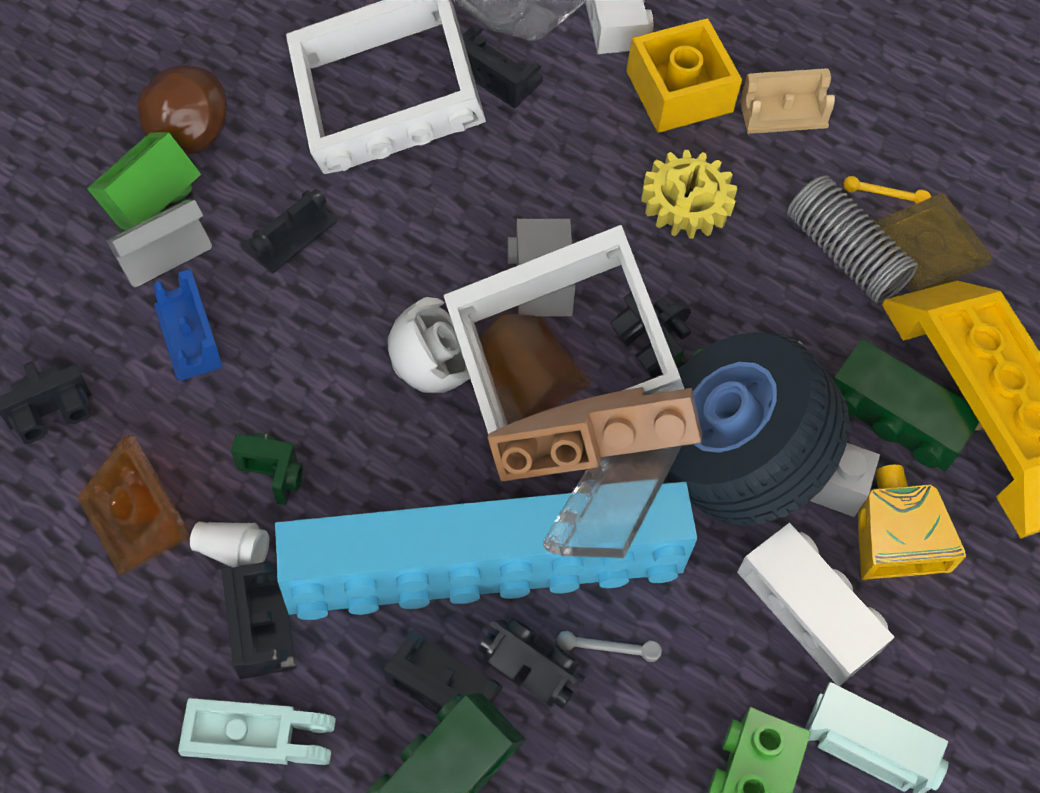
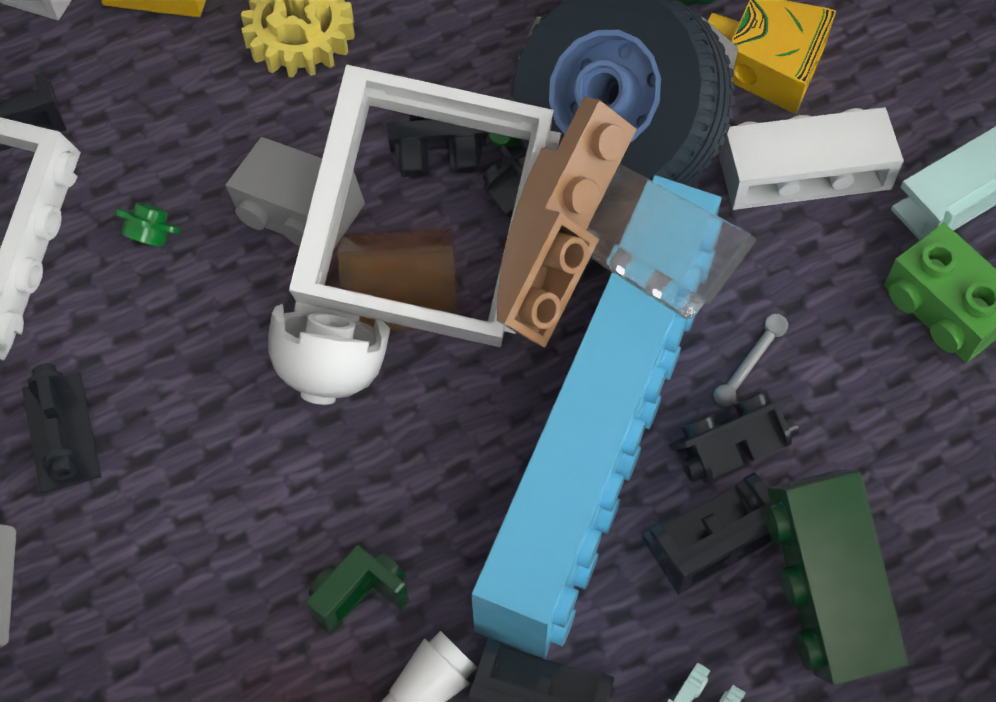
camera: 55 degrees left, 0 degrees up
blue hinge [153,269,223,381] -> none
none -> green plate [115,203,181,246]

